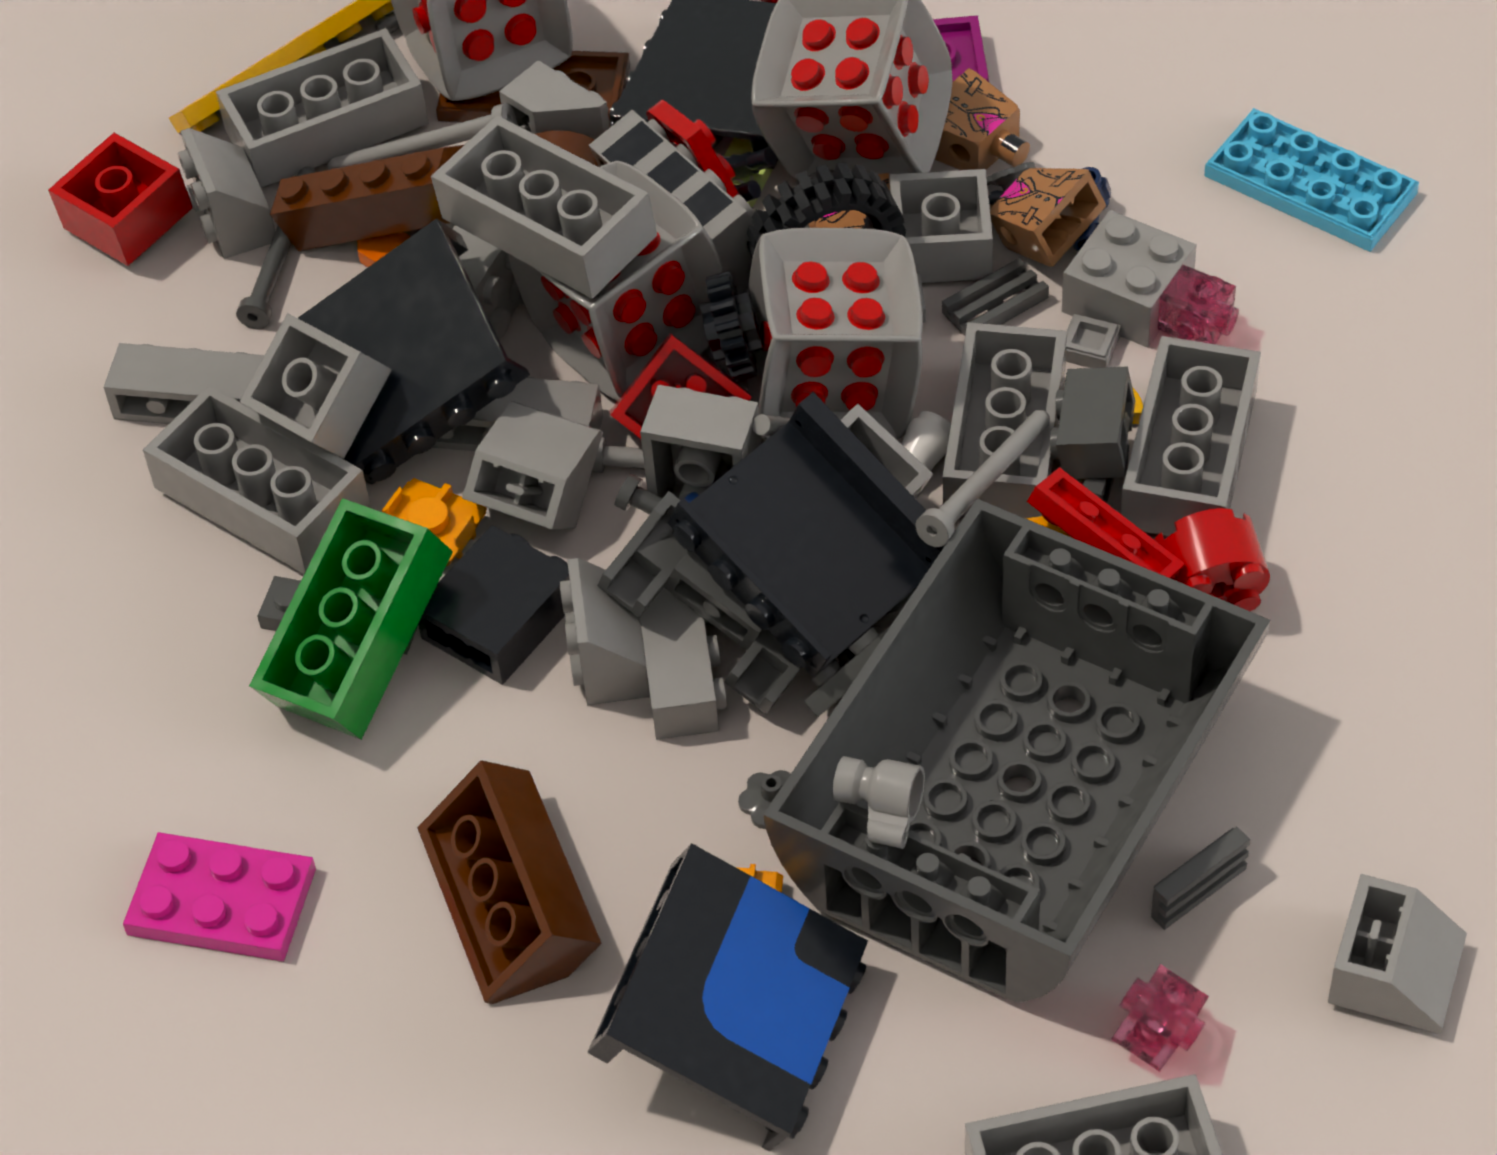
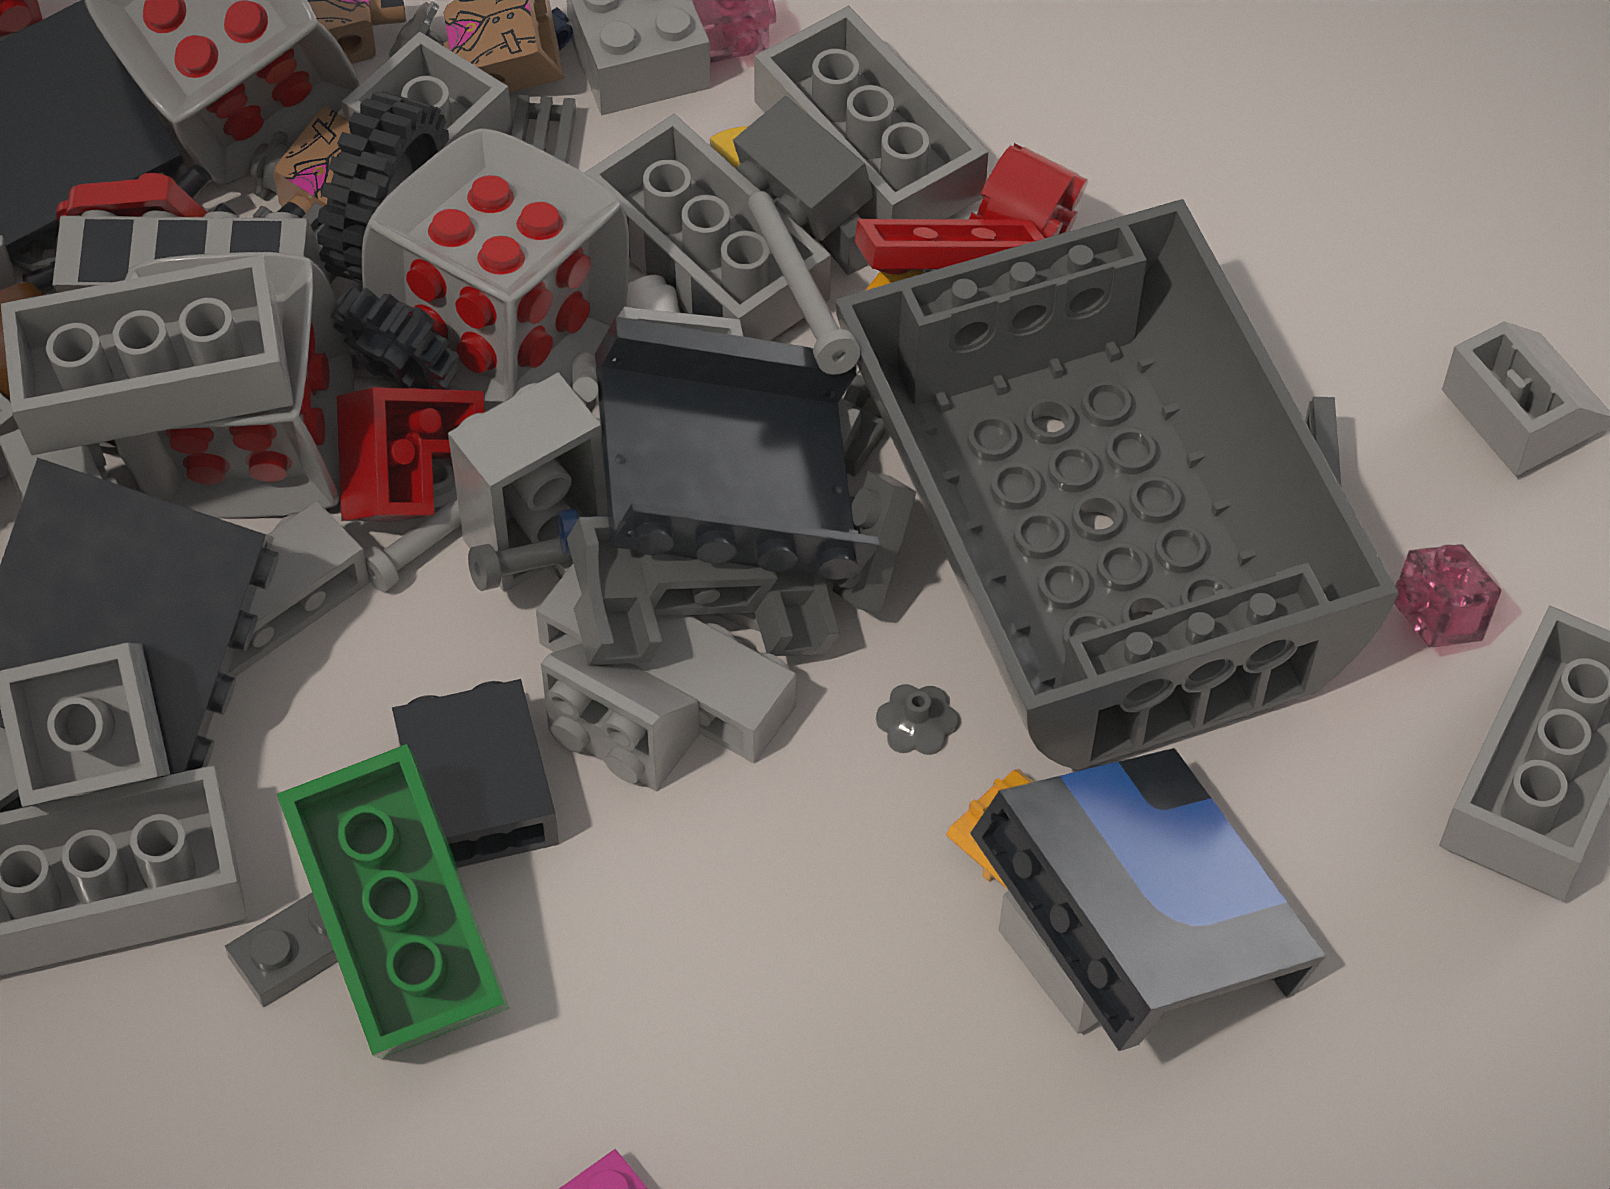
camera: 55 degrees left, 5 degrees up
light orange piece [382,478,487,566] -> none
reddish brown slope [417,760,602,1004] -> none
light grey slope [462,401,603,530] -> none
light grey piece [833,756,925,849] -> none
light grey tile [1066,314,1121,368] -> none

